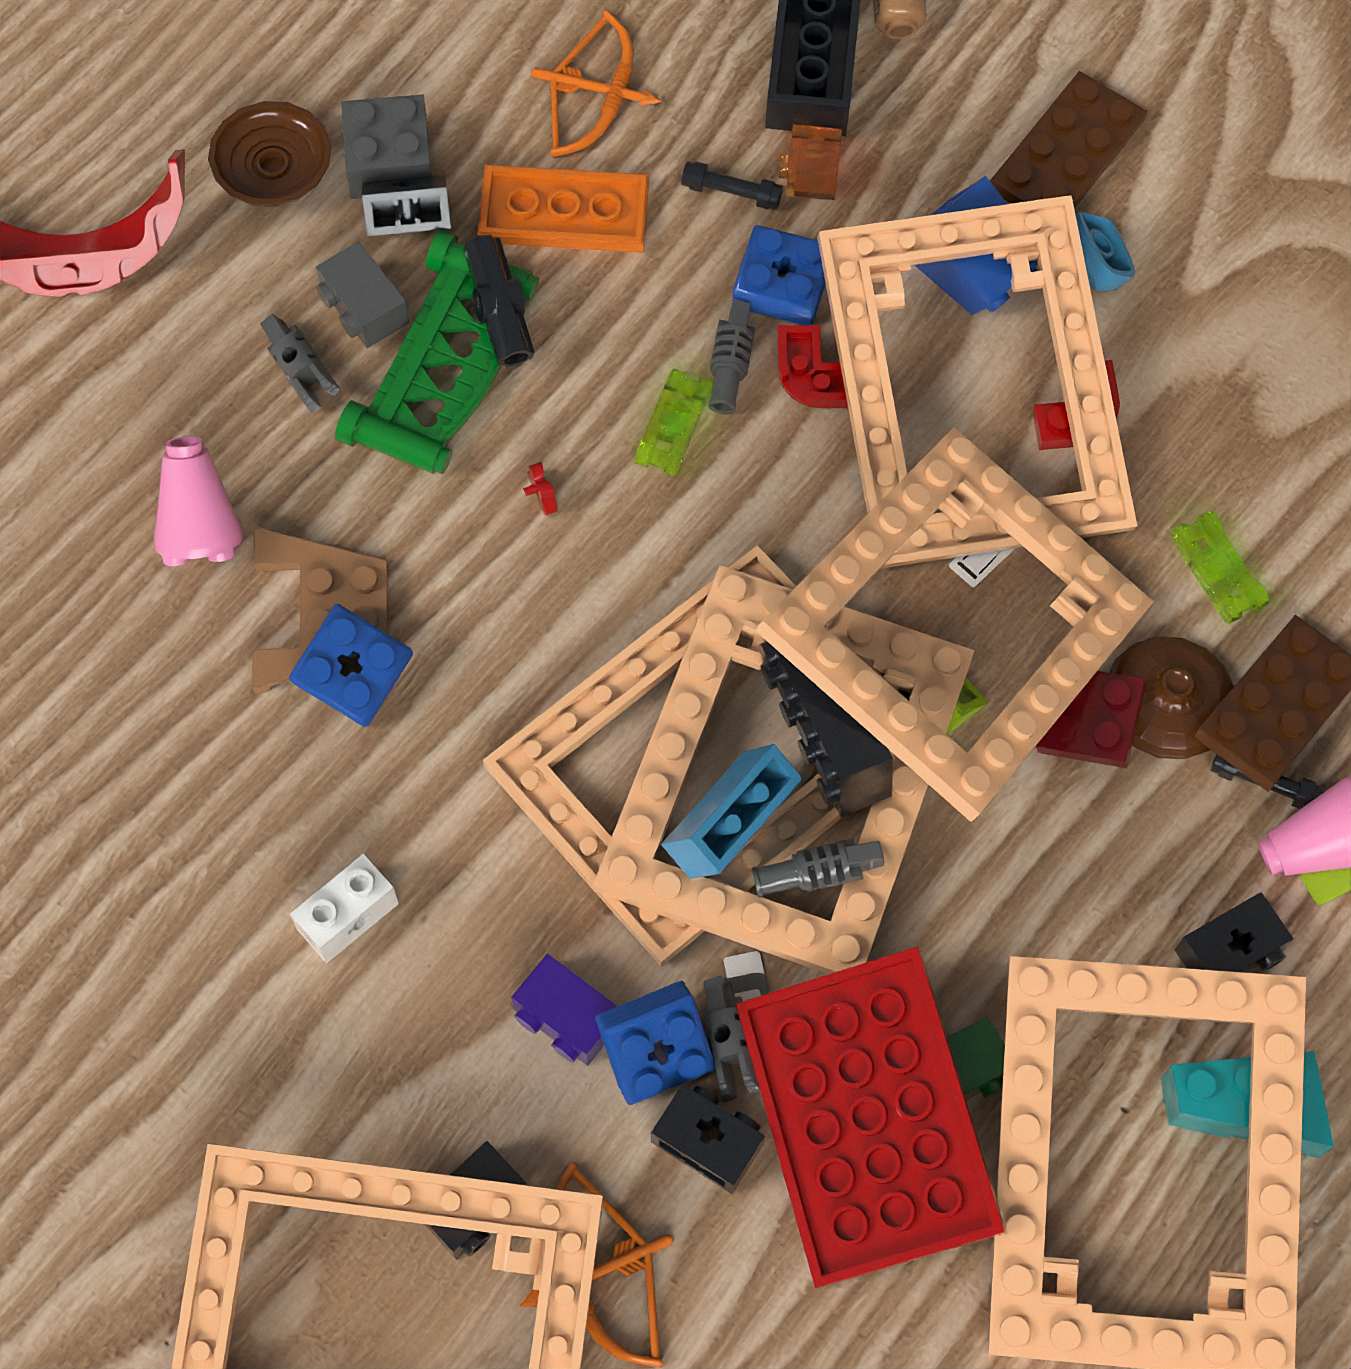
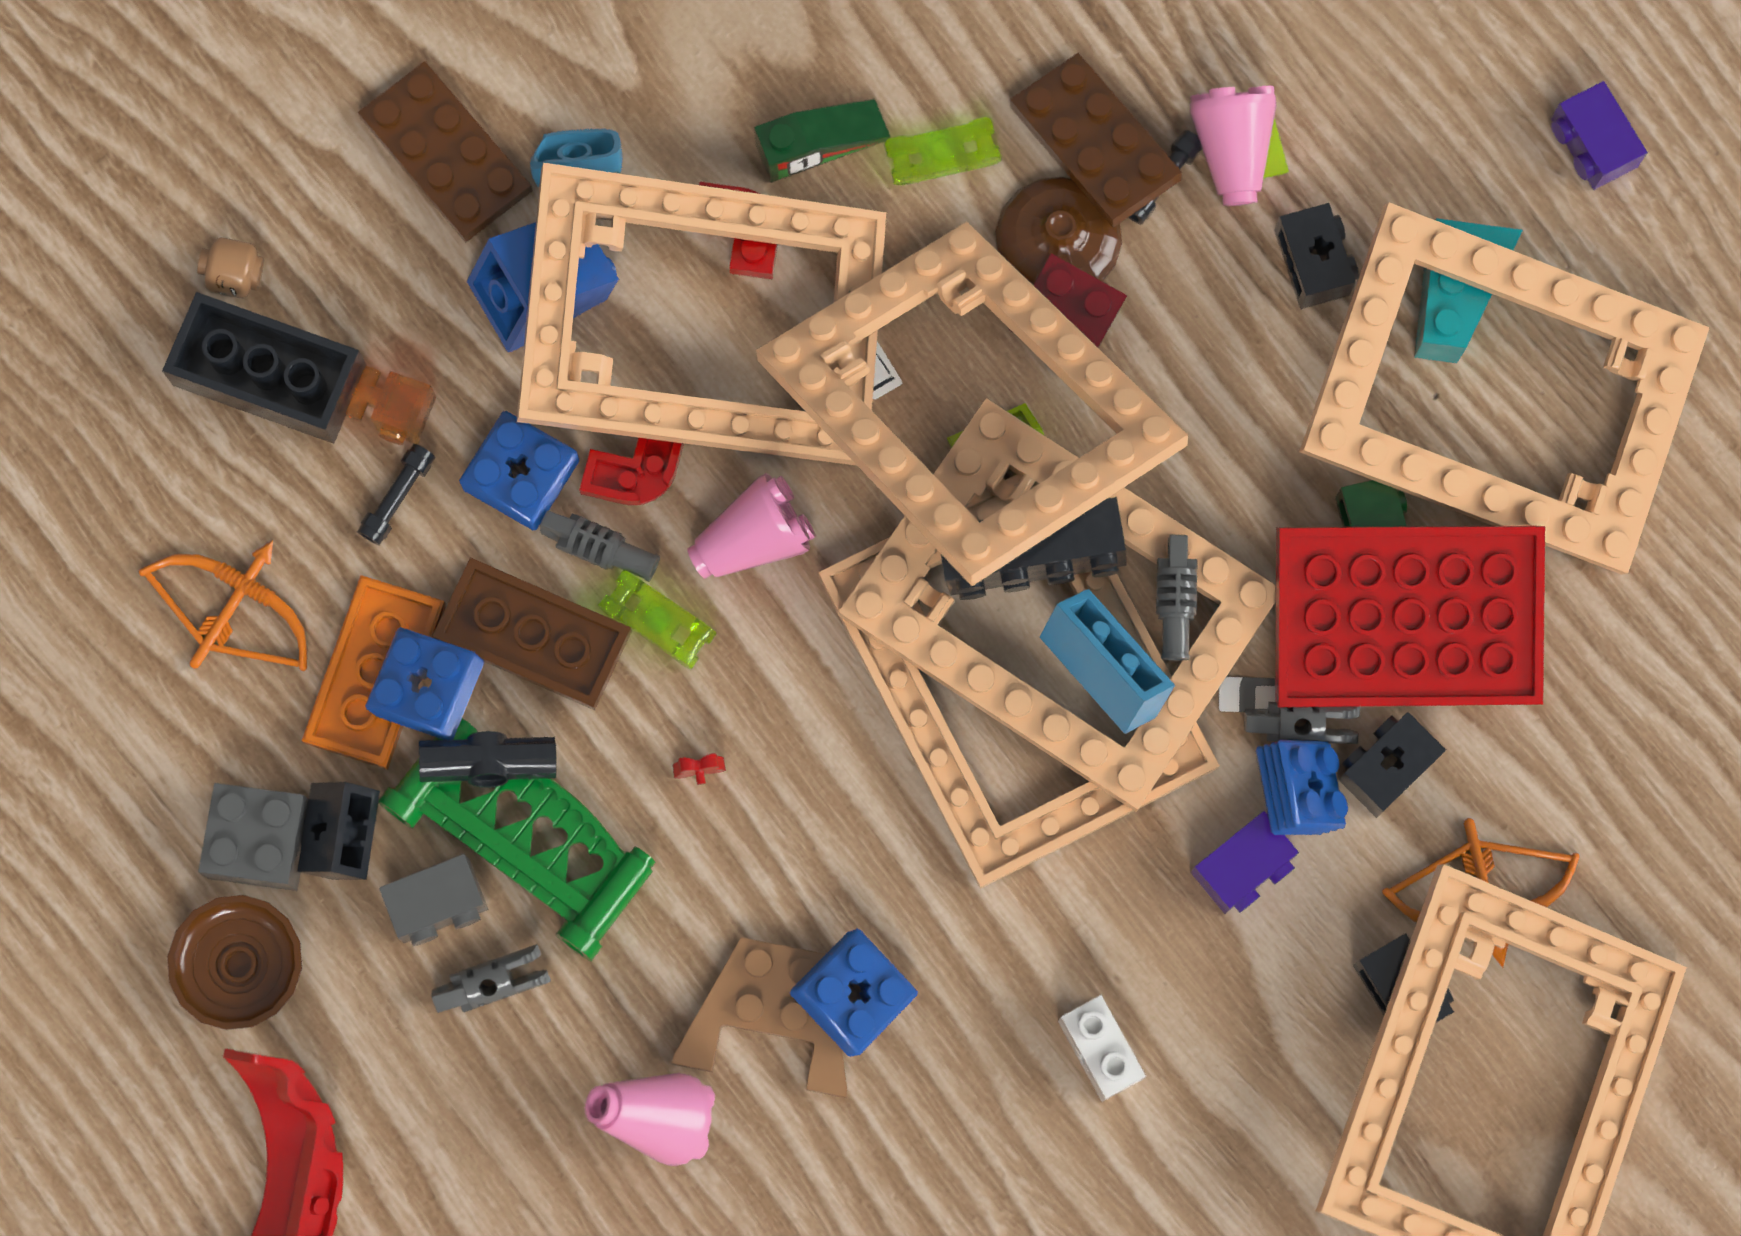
camera: 75 degrees left, 10 degrees up
none -> blue brick [365,627,484,740]
none -> reddish brown plate [432,557,632,711]
none -> bright pink cone [687,473,816,579]
none -> dark green slope [754,99,891,183]

